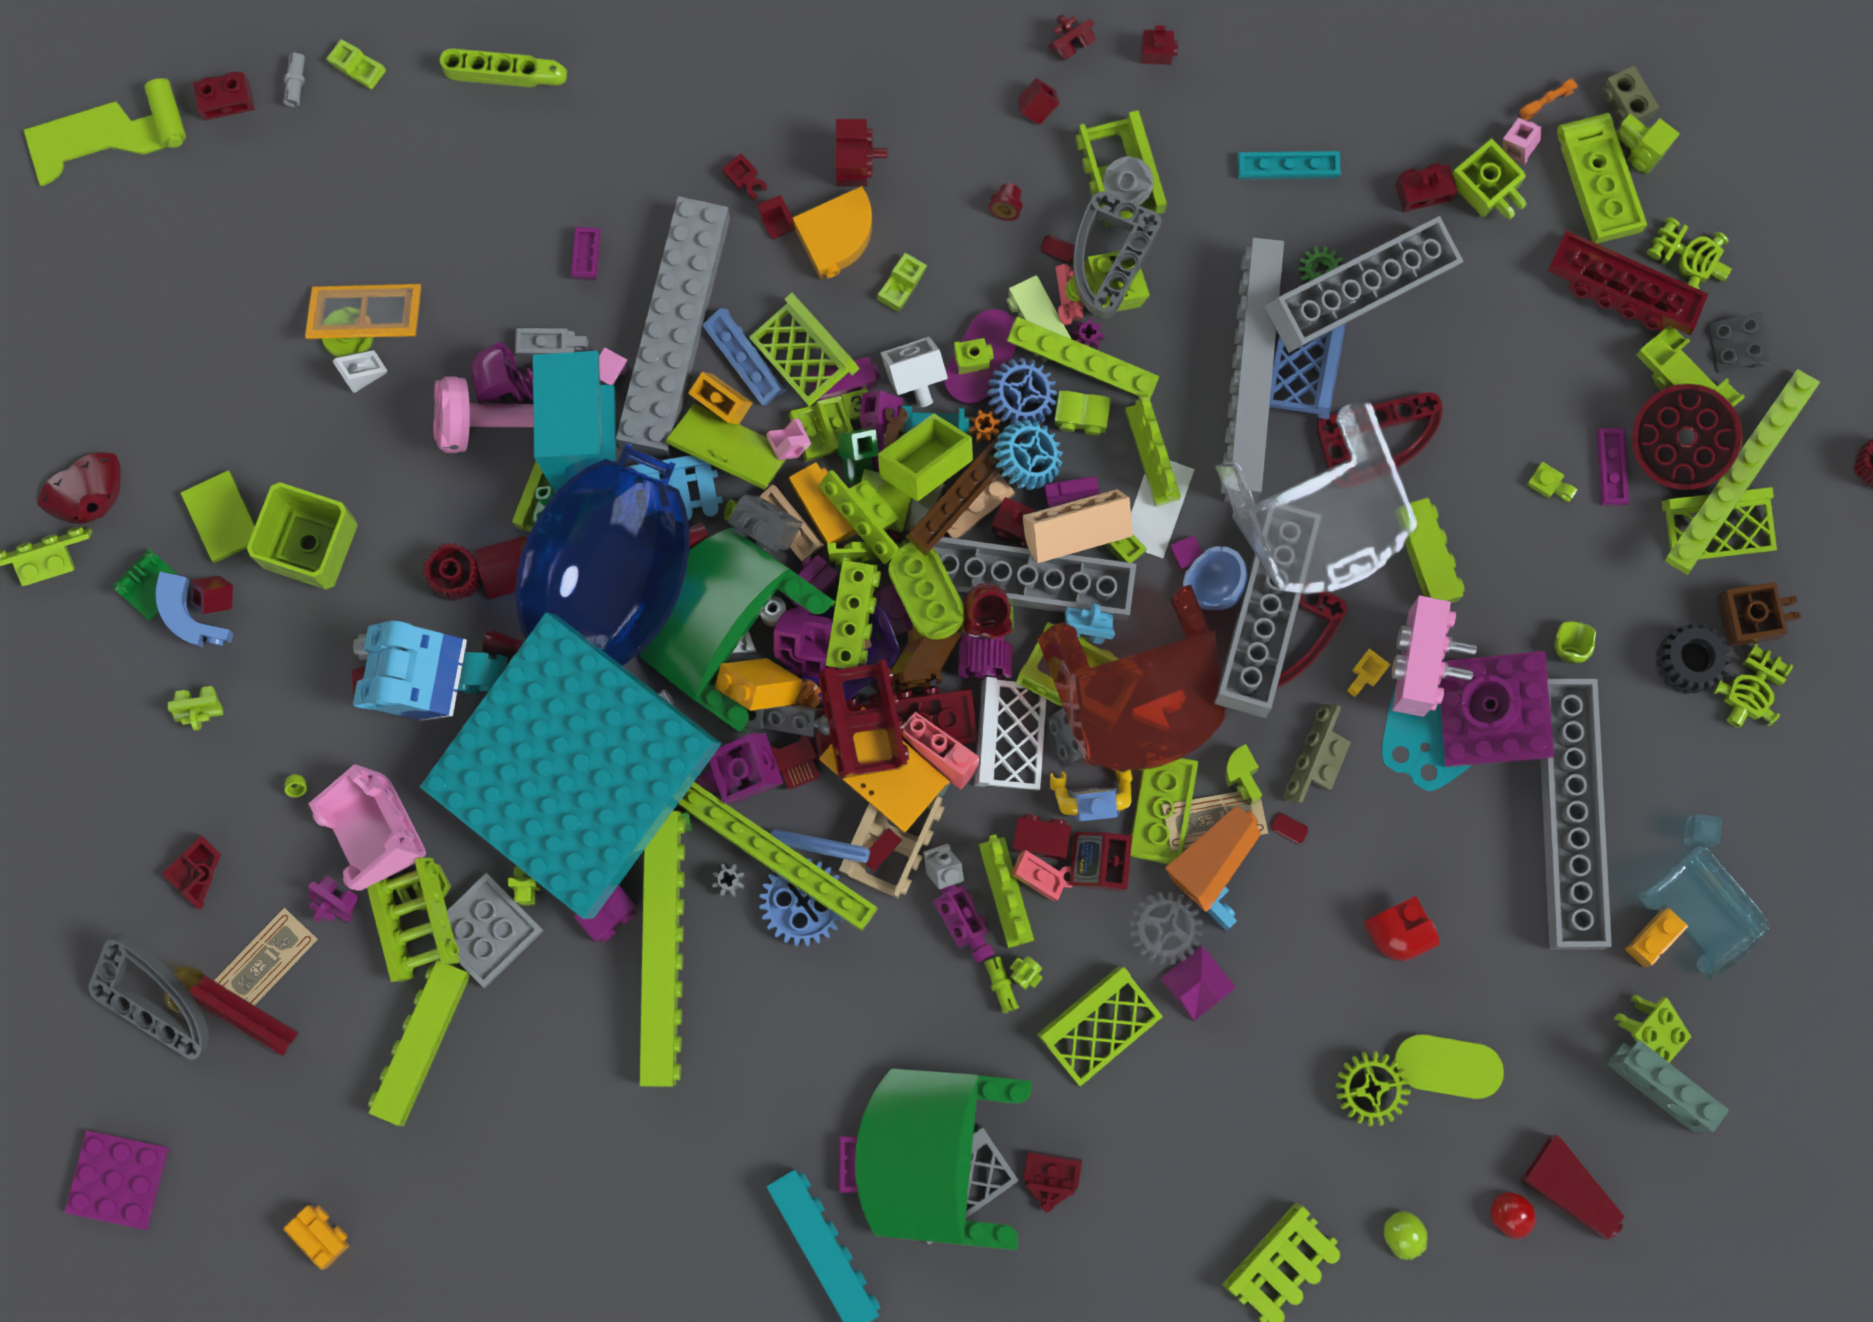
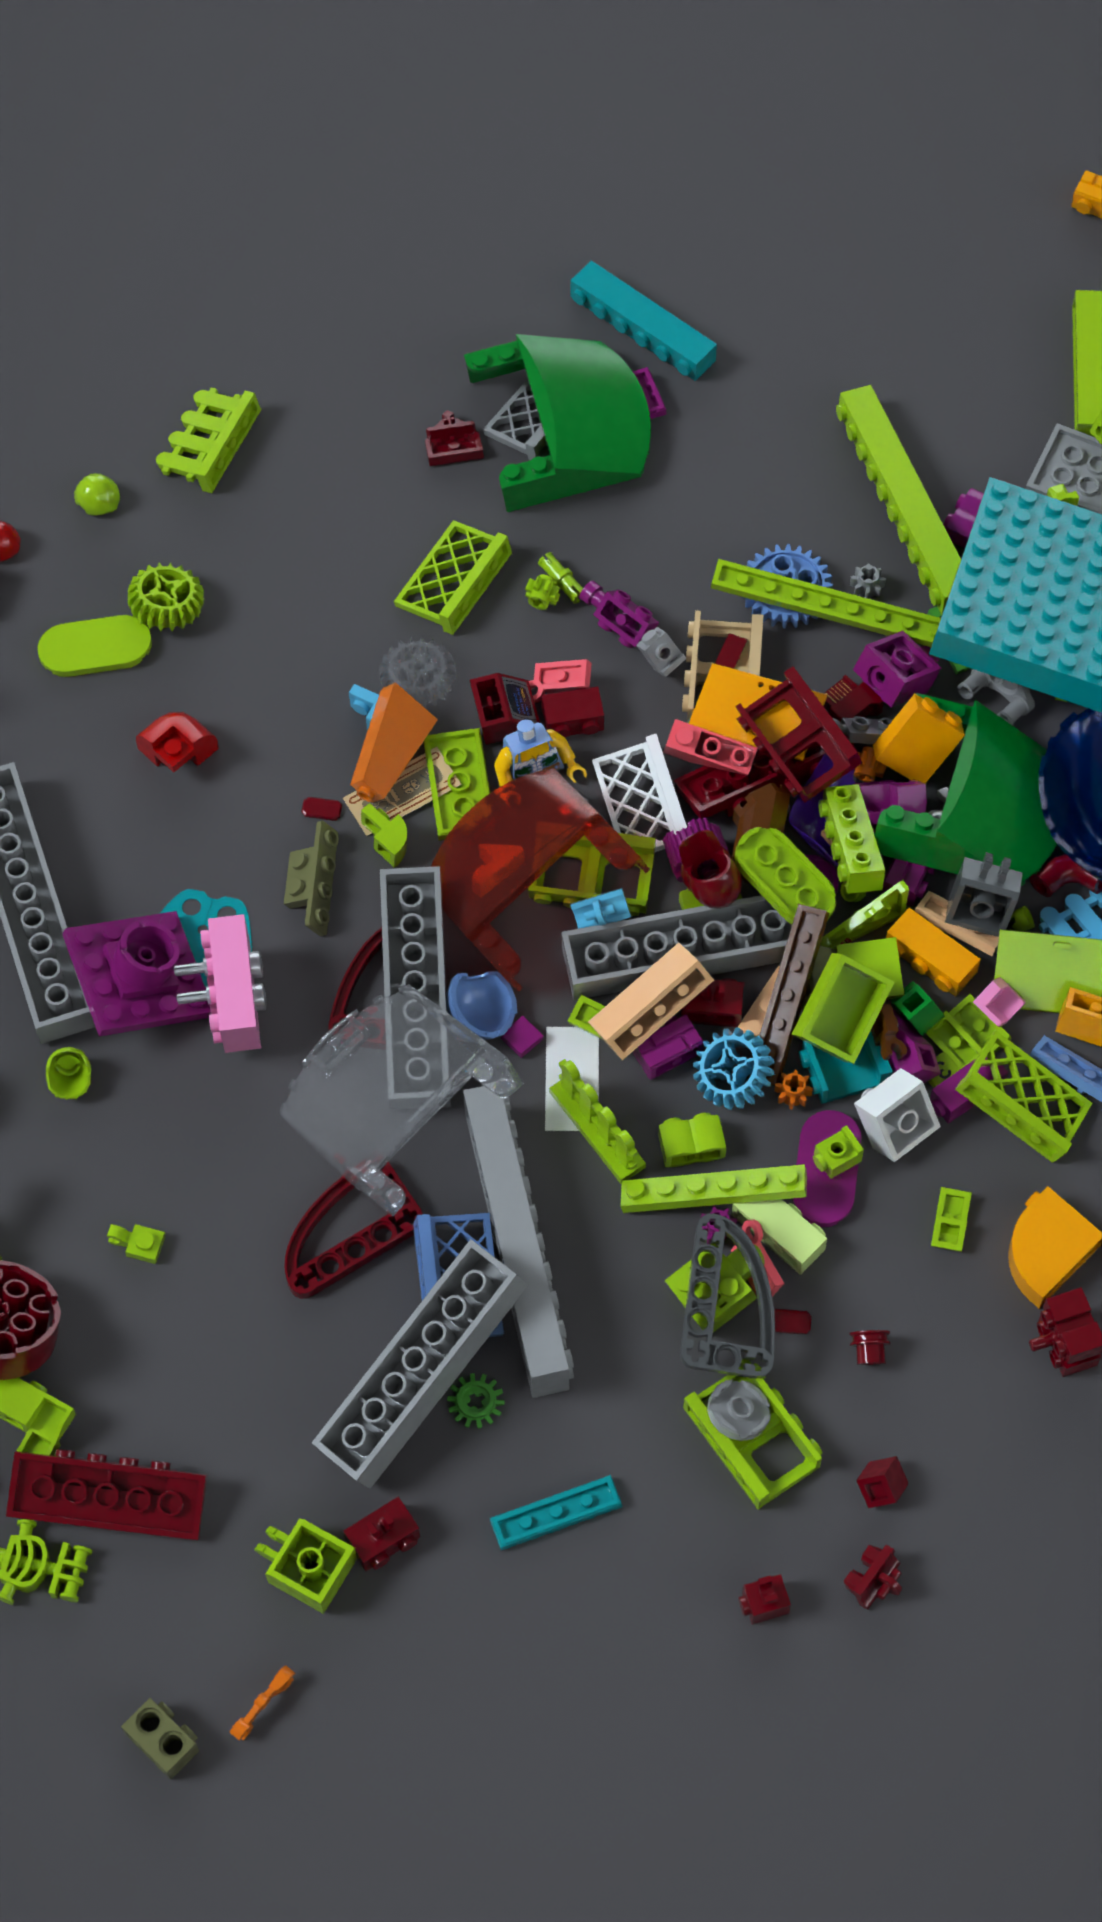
camera: 165 degrees right, 15 degrees down
medium blue axle [771,829,870,863] -> none
lime bracket [819,470,900,564] -> none
lime fence [978,834,1034,948] -> none
medium blue gear [987,358,1057,425] -> none
magenta slope [1160,945,1236,1021] -> none
yellow plate [1347,648,1391,697] -> none
lime brick [1394,497,1465,603] -> none
bright pink brick [1503,118,1541,165] -> none
lime hinge [1557,113,1647,244] -> none
magenta tile [1596,428,1629,506] -> none
lime brick [1616,113,1680,175] -> none

